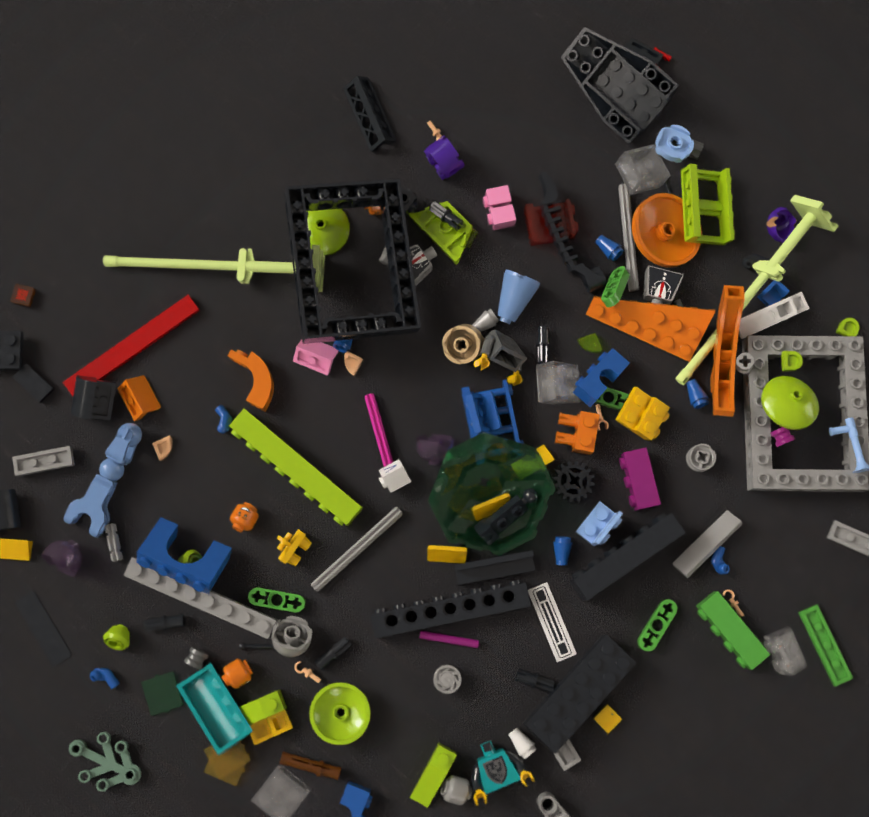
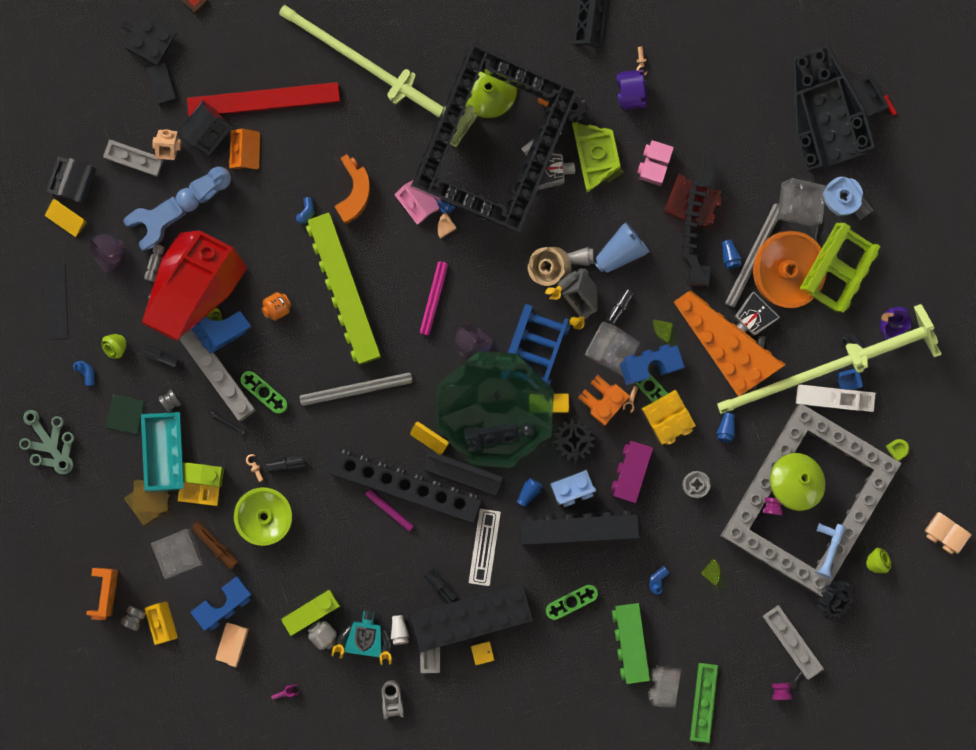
camera: 30 degrees right, 5 degrees up
light nougat tile [152,435,173,461] -> none
orange head [222,658,253,689] -> none
light grey cylinder [272,616,312,657] -> none
yellow hips [277,529,312,566] -> none
white brick [378,459,411,493] -> none
black axle [429,201,464,231] -> none
light grey wheel [433,664,461,694] -> none
blue bracket [465,391,502,434] -> none
yellow slope [471,493,511,521] -> none
bright green beam [601,266,630,307] -> none
light grey tile [672,510,742,578] -> none
orange arch [710,285,745,417] -> none
light nougat hand [723,589,744,618] -> none
light grey bush [735,353,754,374] -> none
lime tile [781,351,803,371] -> none
none -> red wedge [142,230,247,341]
none -> light nougat brick [153,130,181,160]
none -> clear neon green tile [700,559,720,586]

